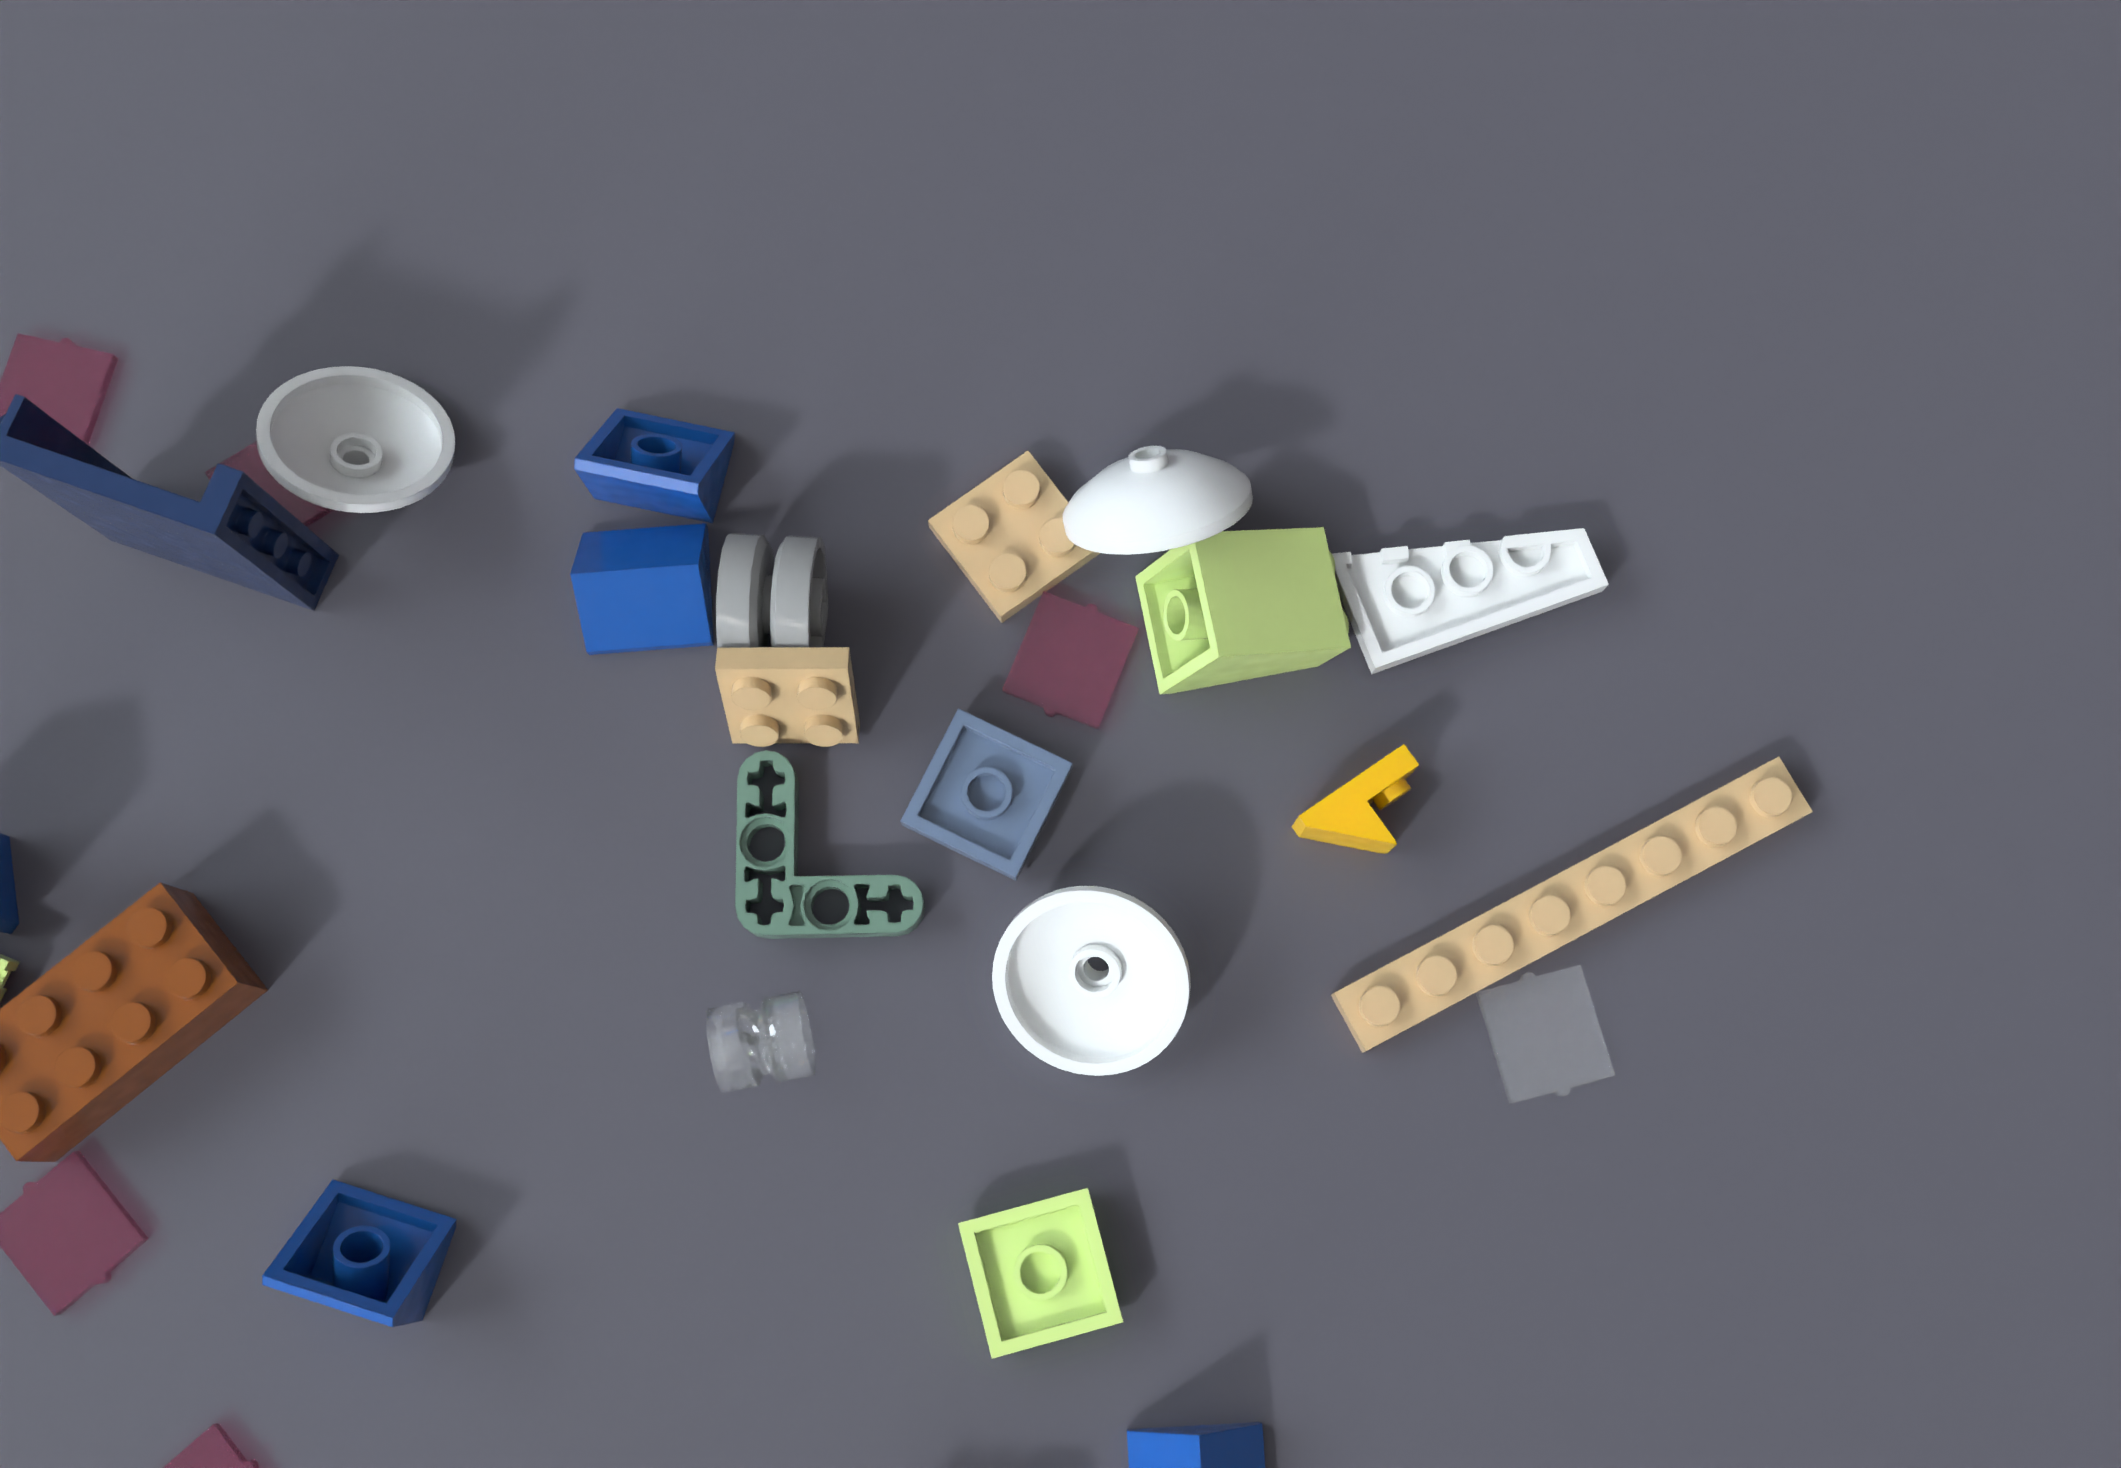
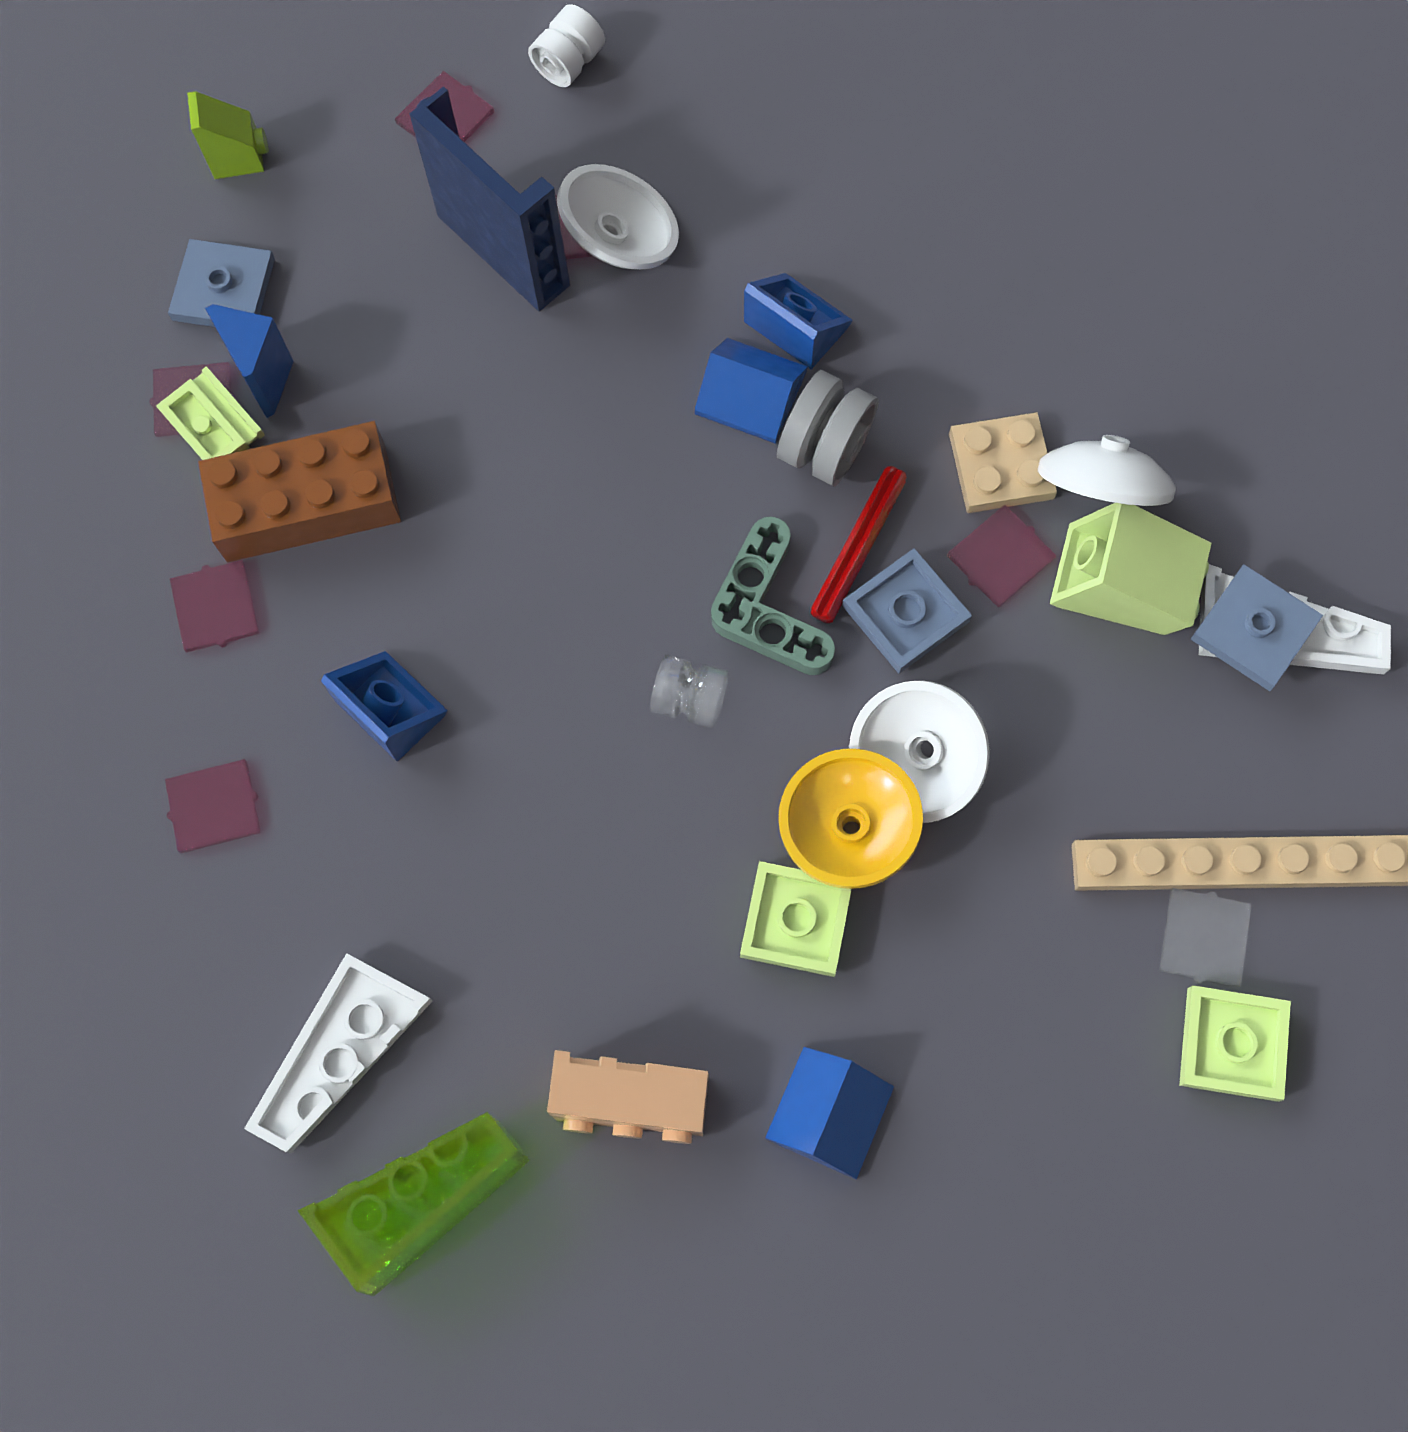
camera: 30 degrees right, 5 degrees down
tan plate [715,647,860,747] -> none
yellow slope [1292,744,1419,854] -> none
none -> white wheel [528,5,605,87]
none -> yellow dish [779,749,923,889]
none -> red axle [811,466,907,624]
none -> yellowish green plate [1179,985,1291,1102]
none -> sand blue plate [1190,564,1323,691]

